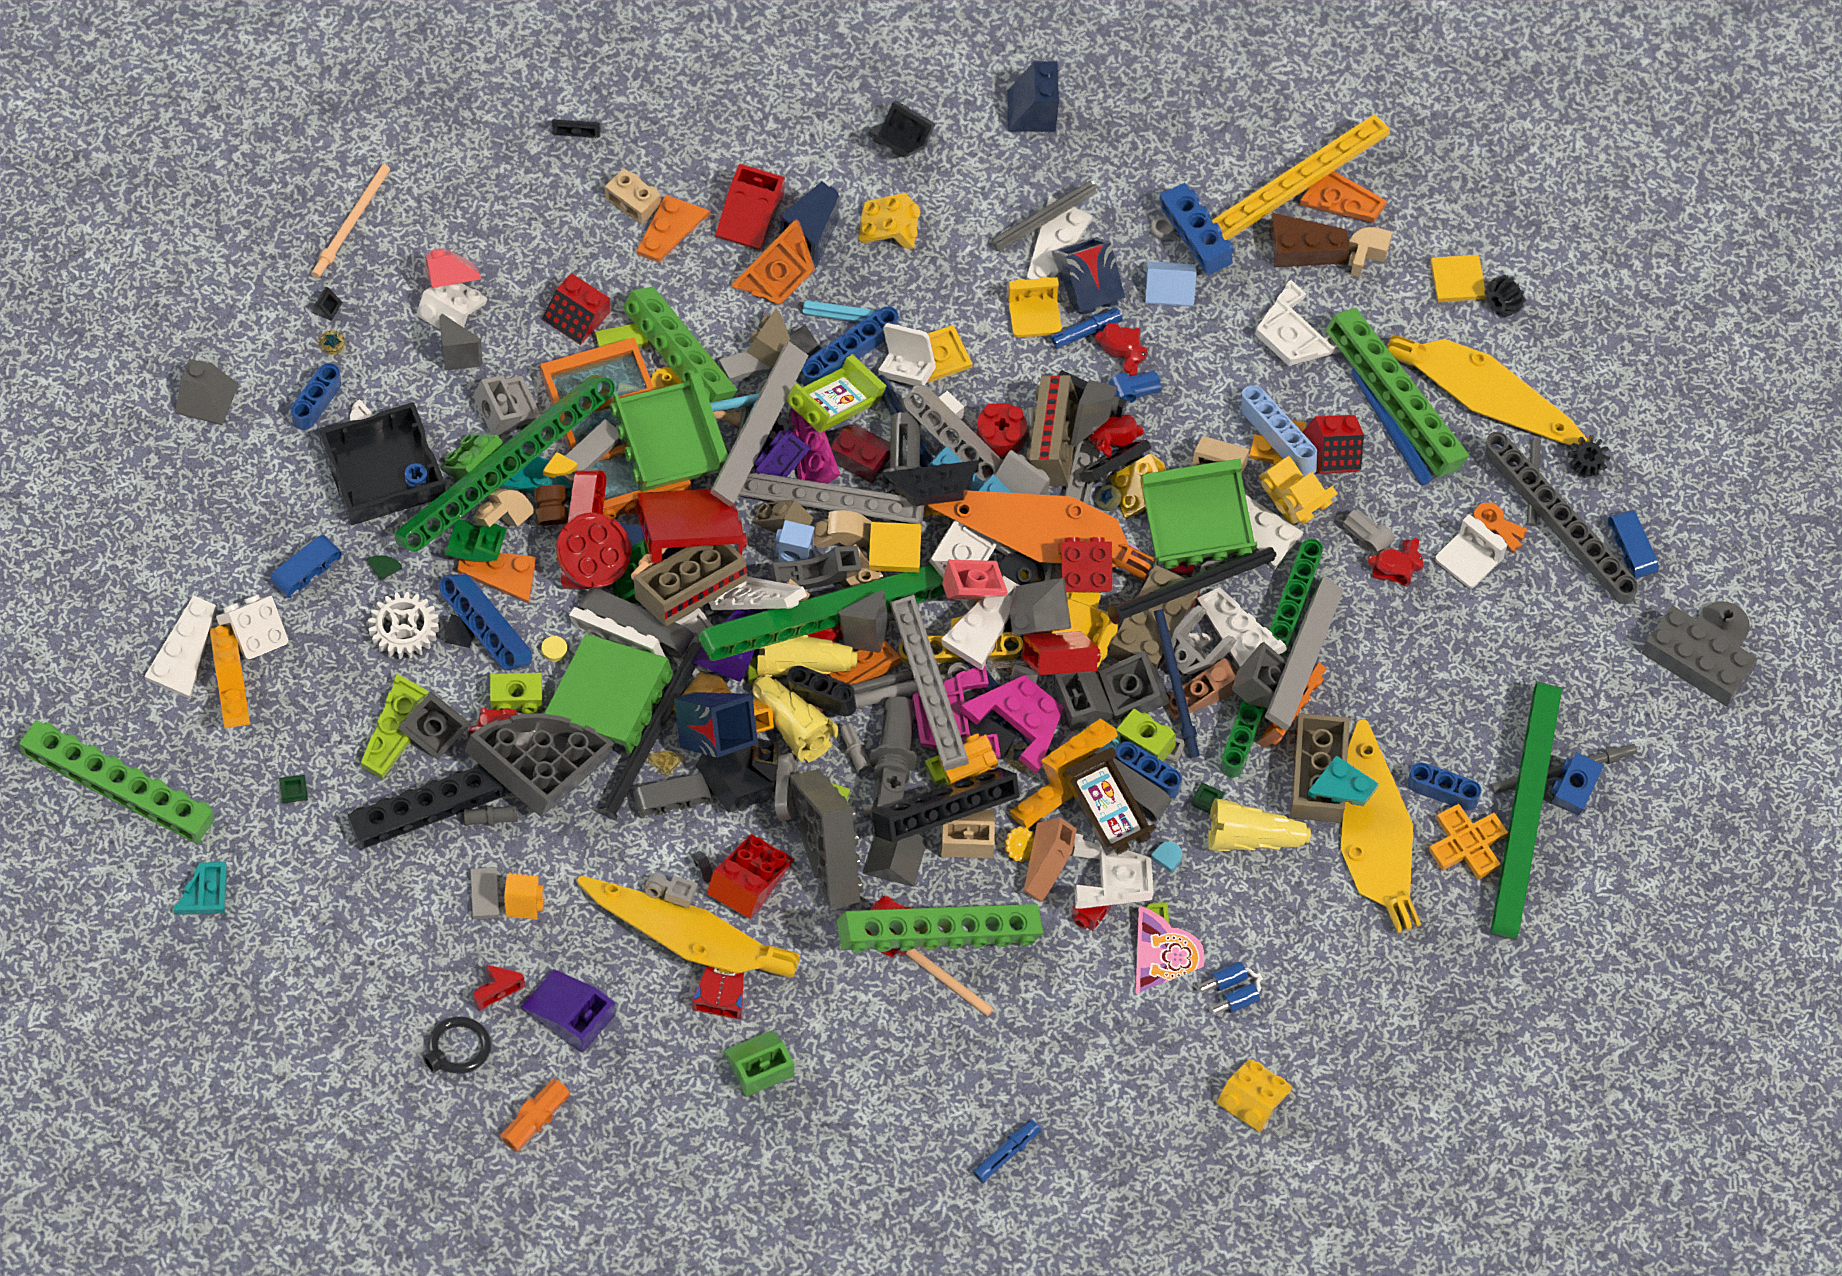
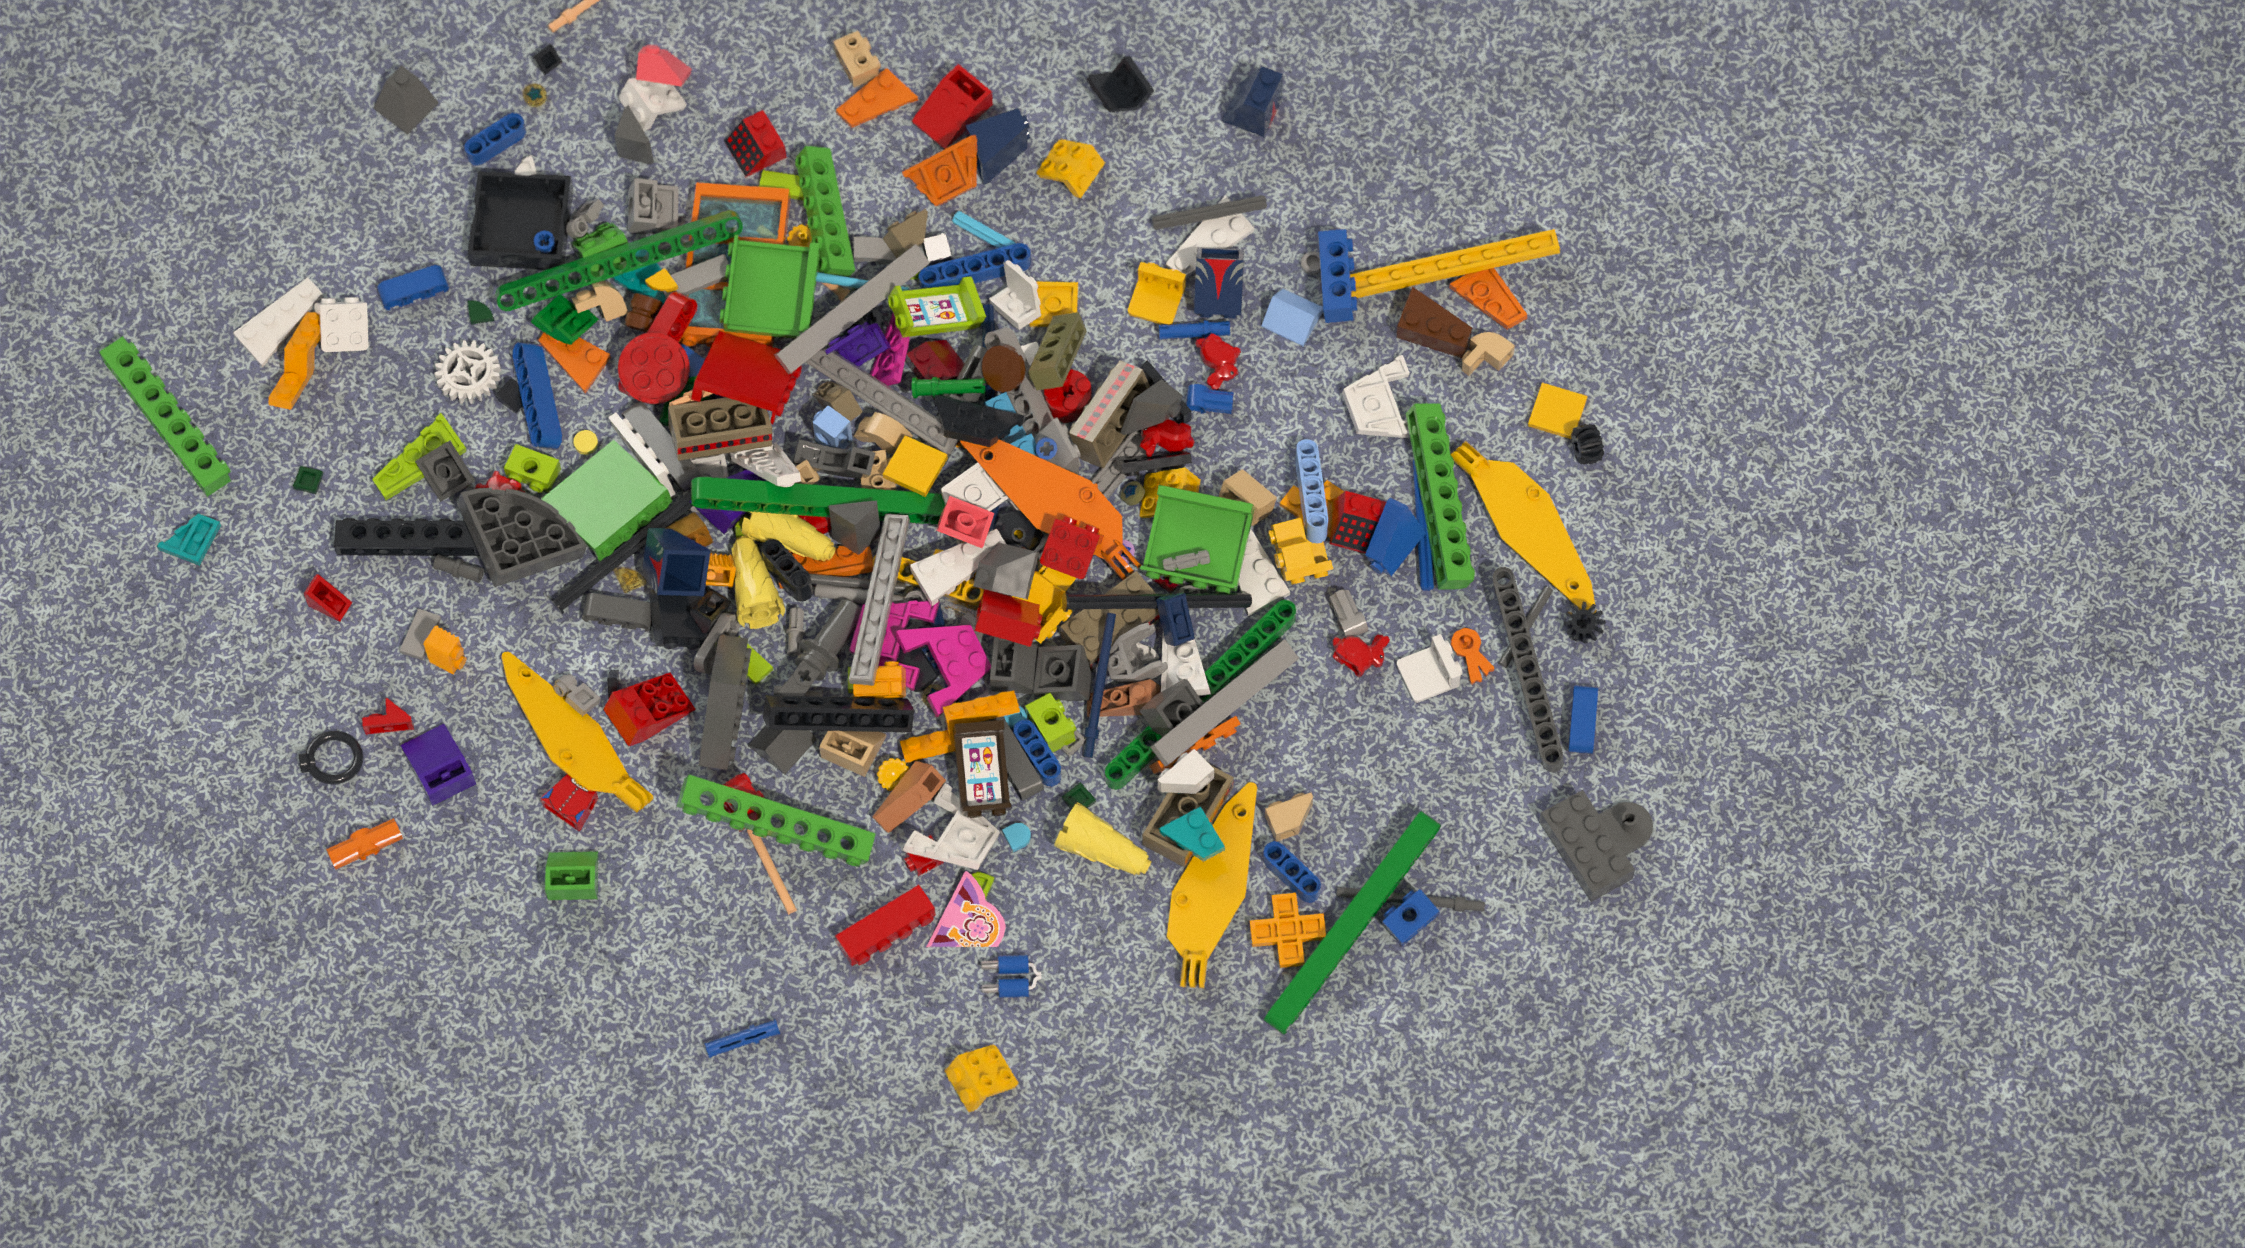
camera: 30 degrees right, 5 degrees up
none -> red slope [304,574,352,622]
none -> light grey plate [565,199,604,238]
none -> red brick [835,885,936,966]
none -> green pin [912,377,985,399]
none -> reddish brown tile [982,344,1026,393]
none -> olive brick [1028,312,1087,390]
none -> blue bush [1035,437,1057,460]
none -> dark blue slope [1156,593,1195,646]
none -> white slope [1158,749,1214,794]
none -> light grey axle [1163,550,1210,572]
none -> tan slope [1265,793,1313,842]
none -> blue slope [1365,498,1426,576]

